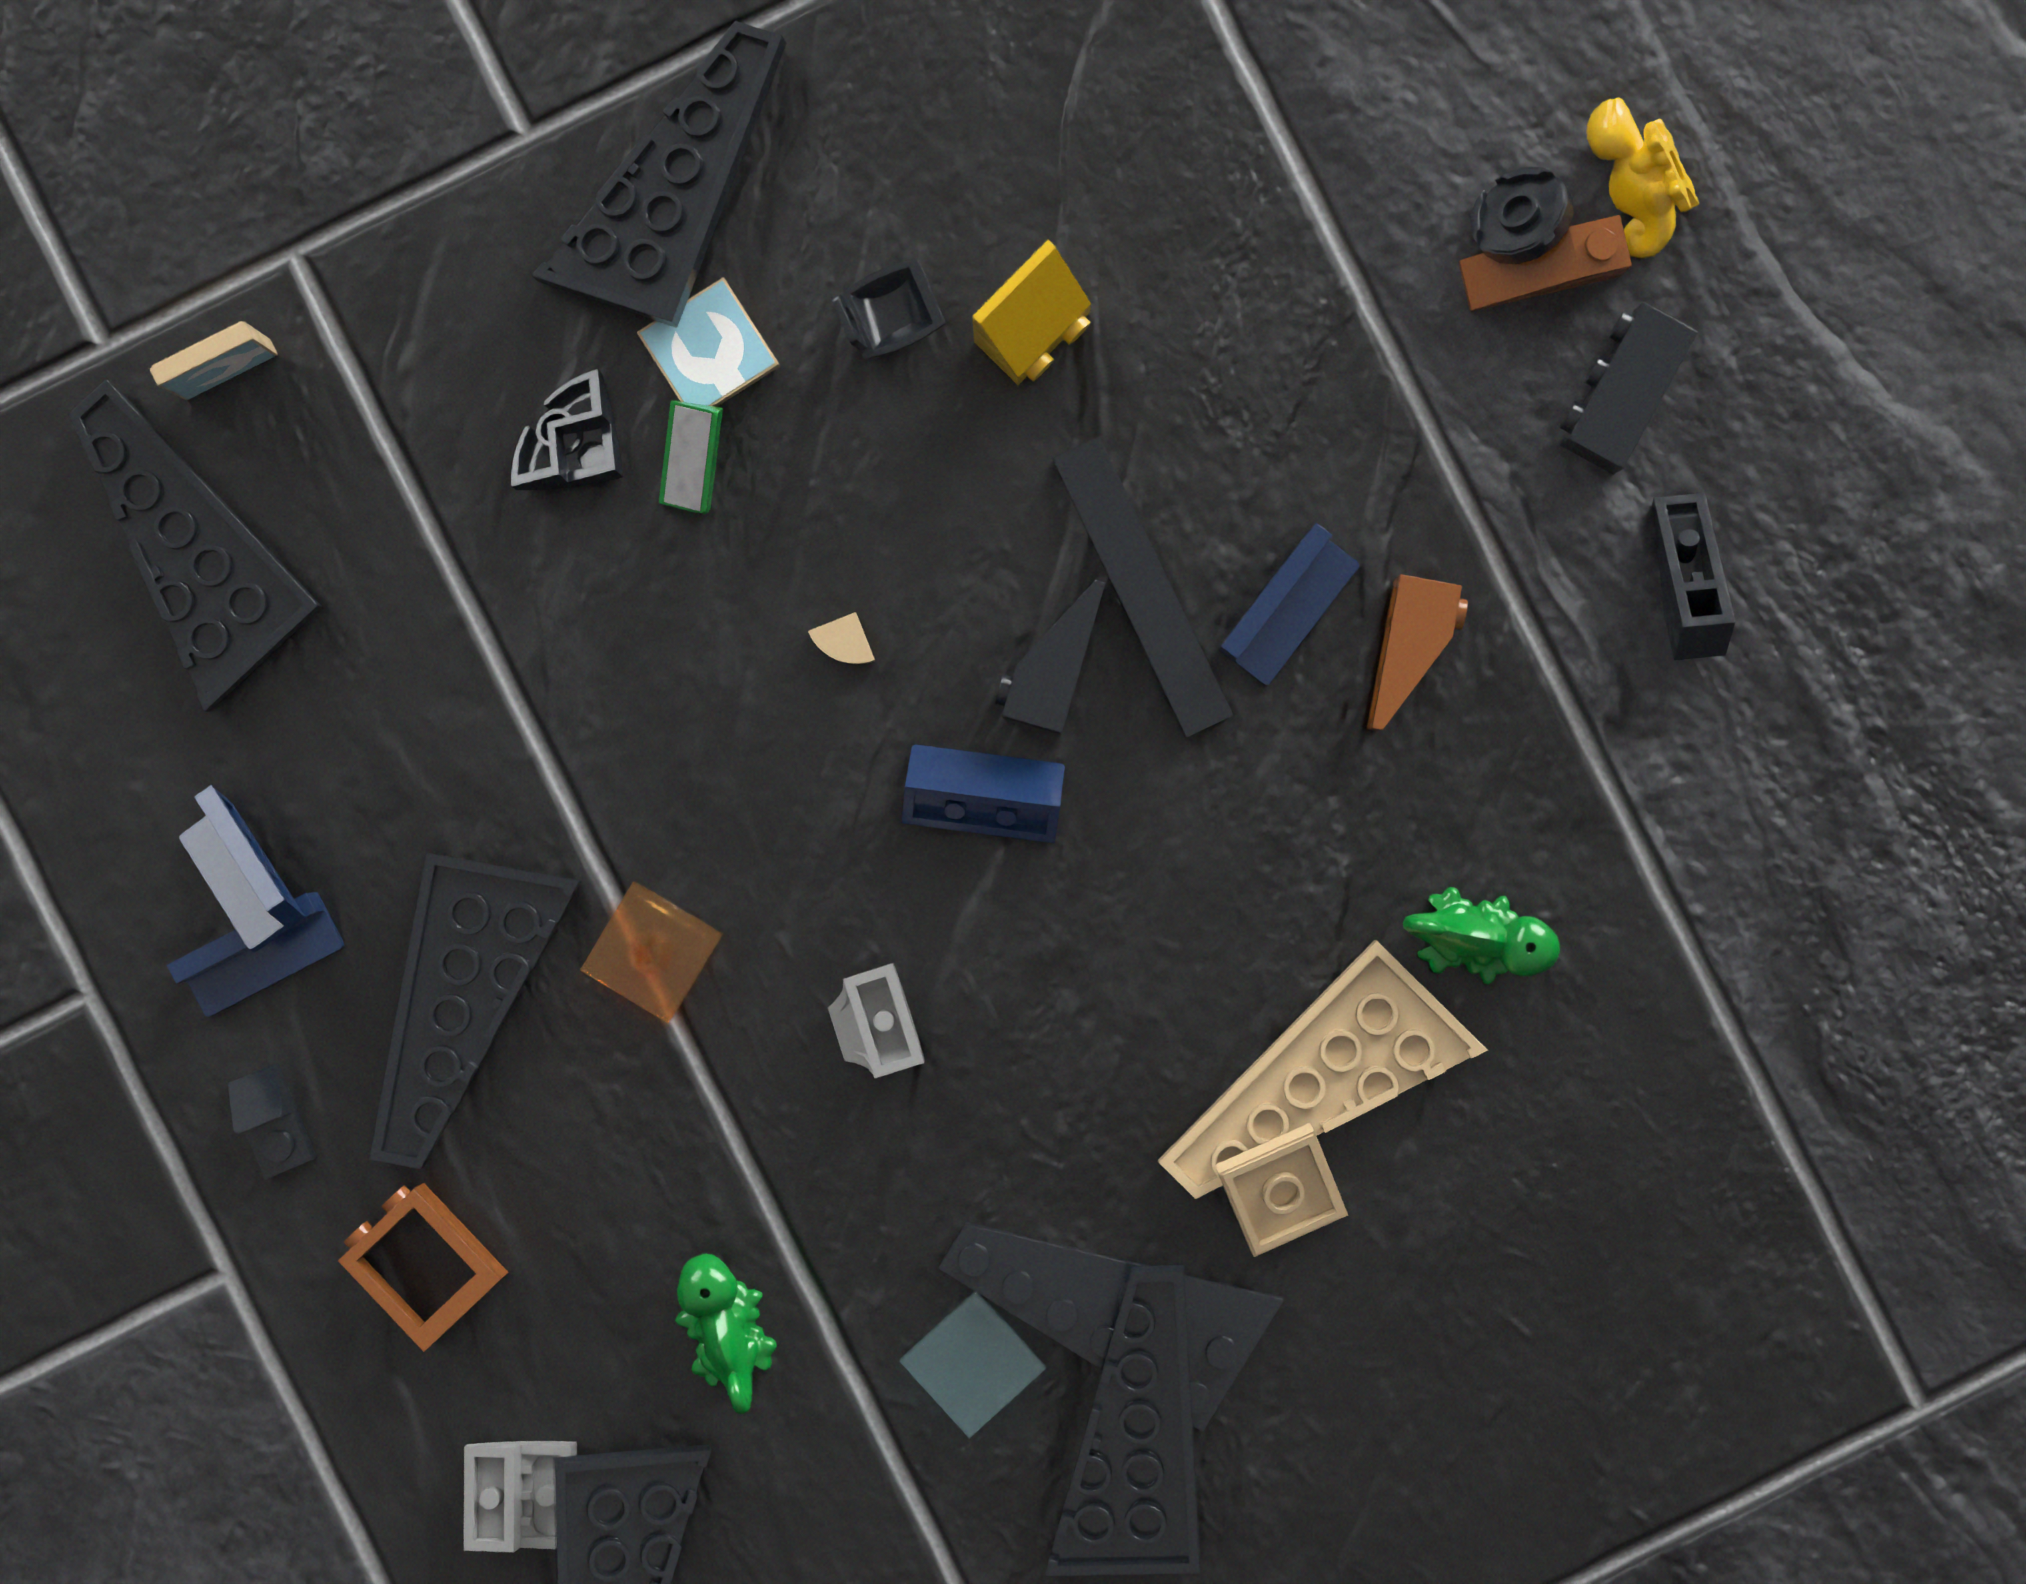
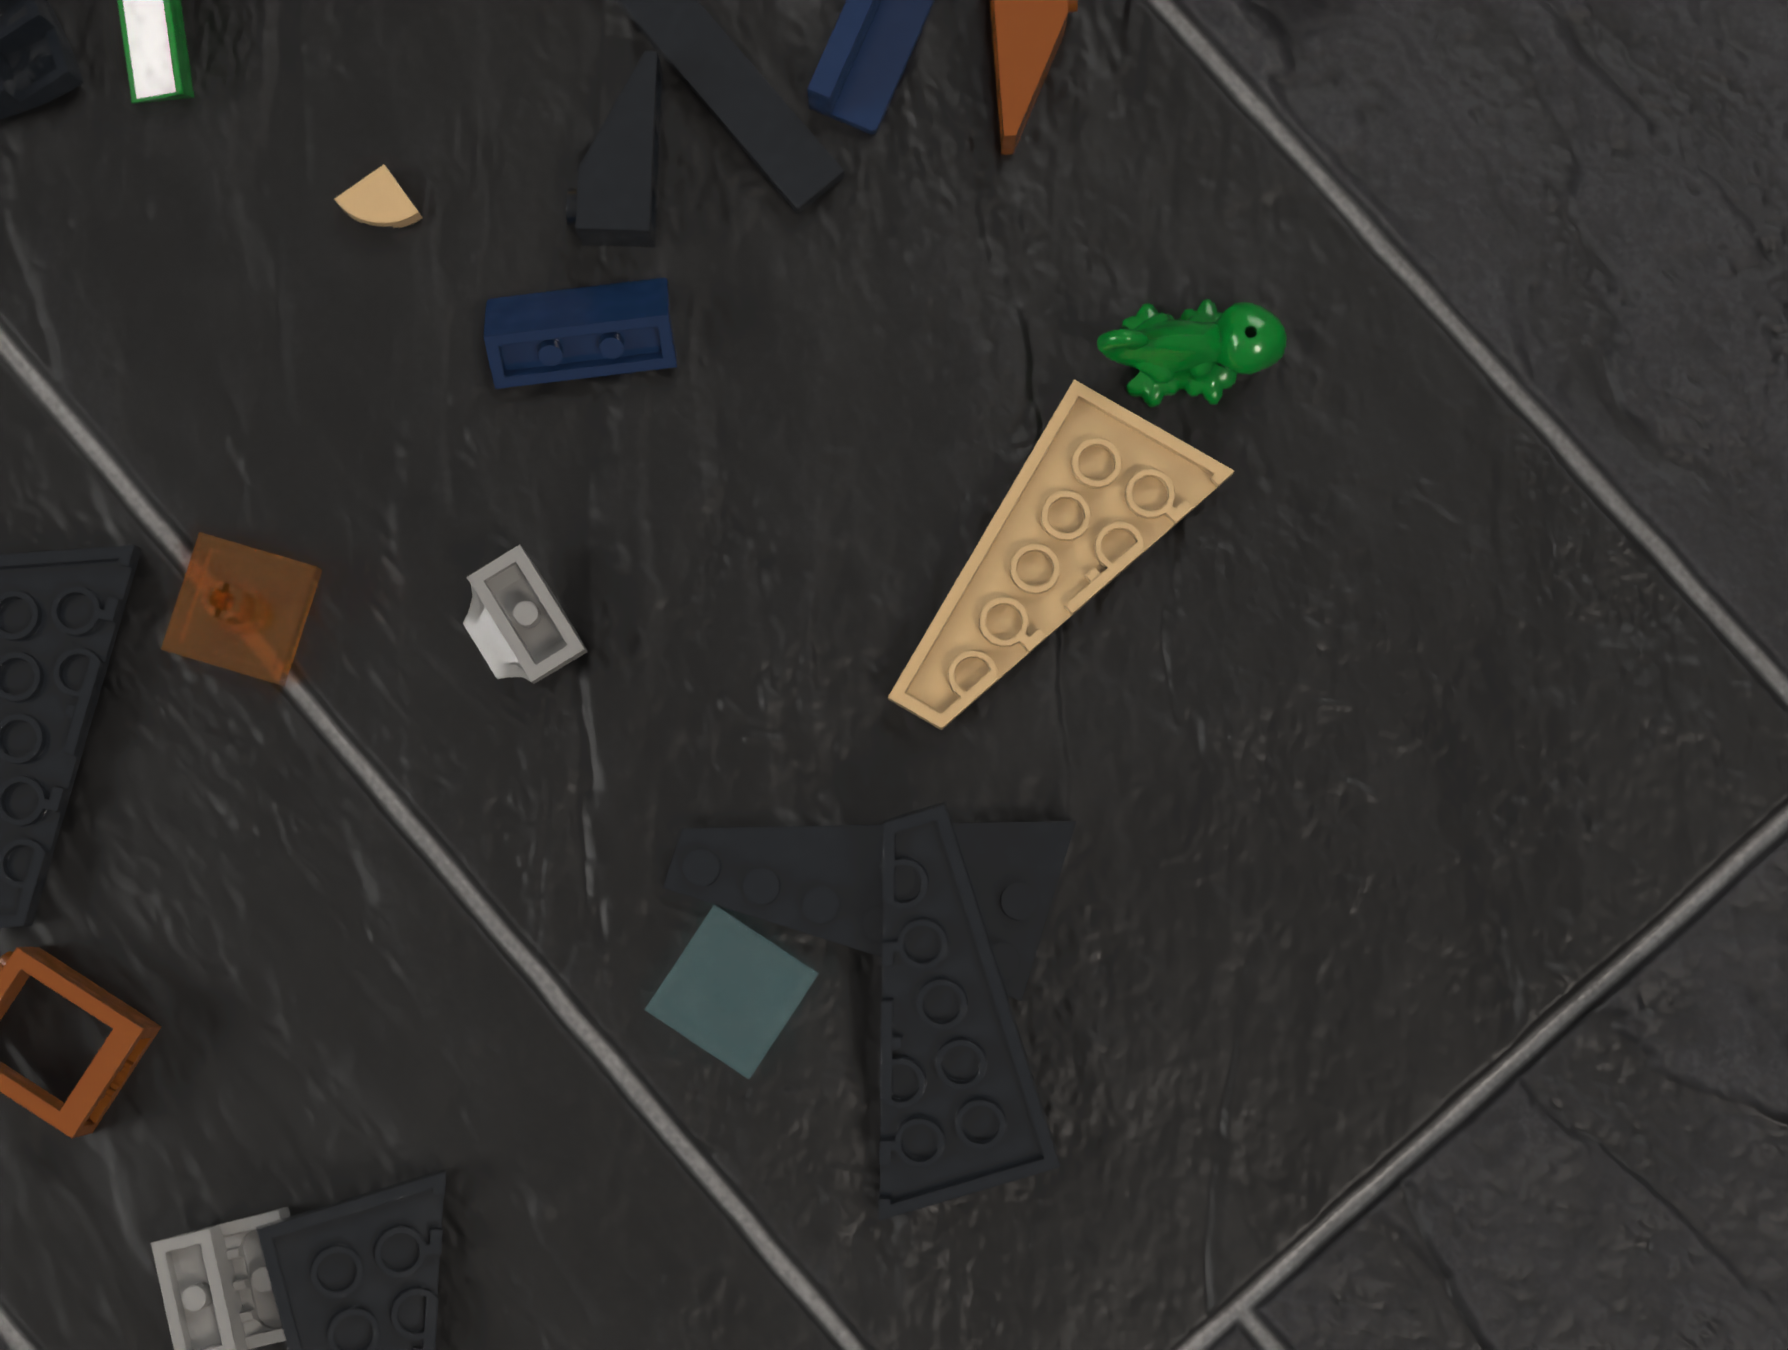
camera: 10 degrees left, 5 degrees down
green animal [675,1254,777,1414] -> none
tan tile [1214,1123,1348,1257] -> none

